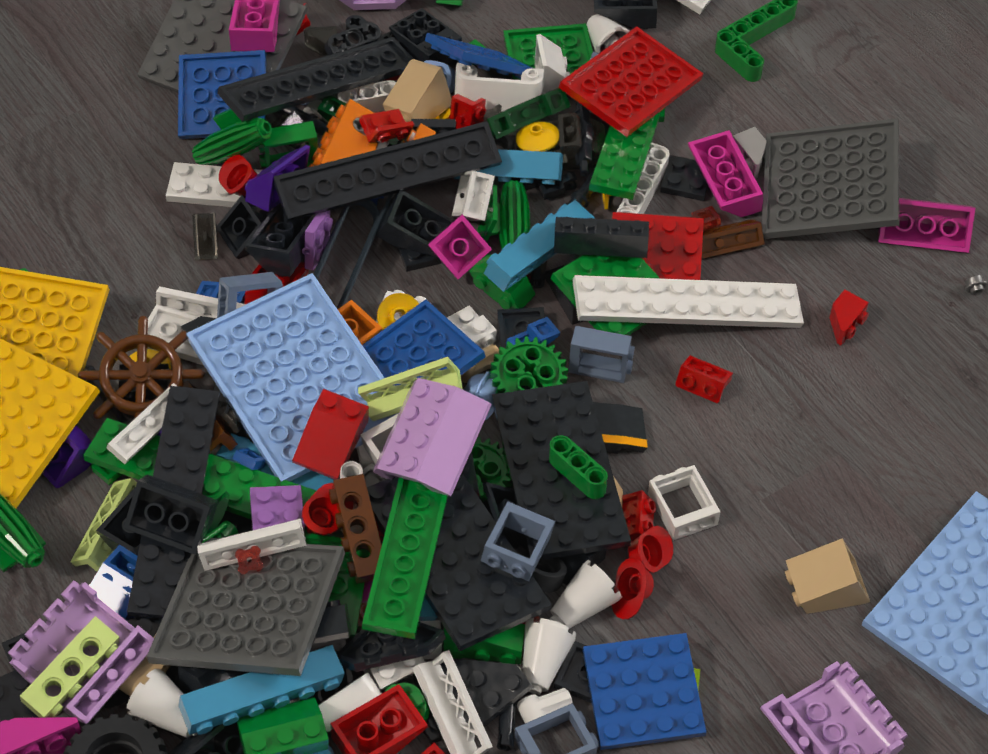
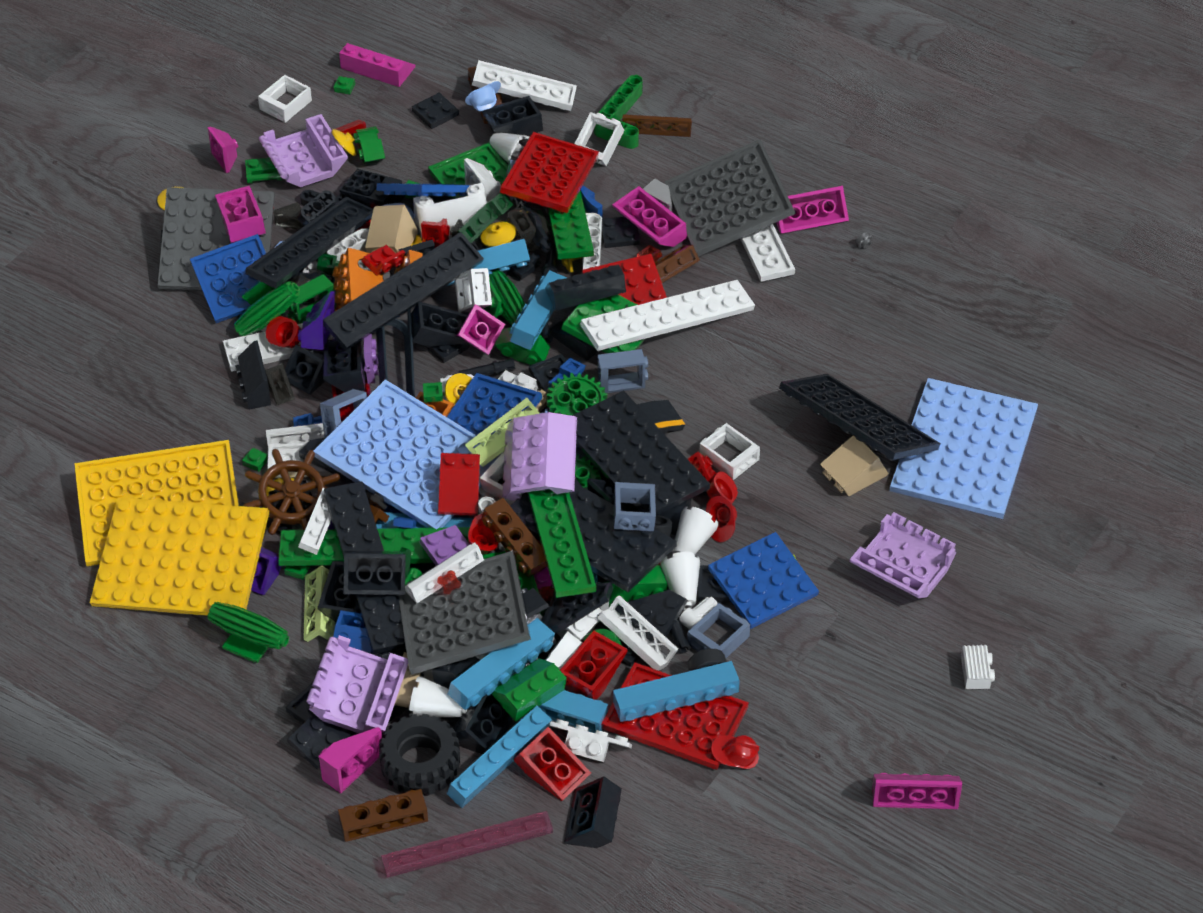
camera: 20 degrees left, 5 degrees down
yellowish green brick [20,616,120,718] -> none
green beam [549,435,608,499] -> none
red bracket [675,355,733,403] -> none
red slope [829,289,869,346] -> none
none -> black slope [235,340,271,410]
none -> green plate [242,448,268,472]
none -> green plate [423,382,443,403]
none -> black pin [458,358,516,376]
none -> white window [575,112,624,166]
none -> blue slope [580,186,603,218]
none -> reddish brown fence [622,114,692,137]
none -> white plate [740,224,795,282]
none -> black plate [779,374,941,460]

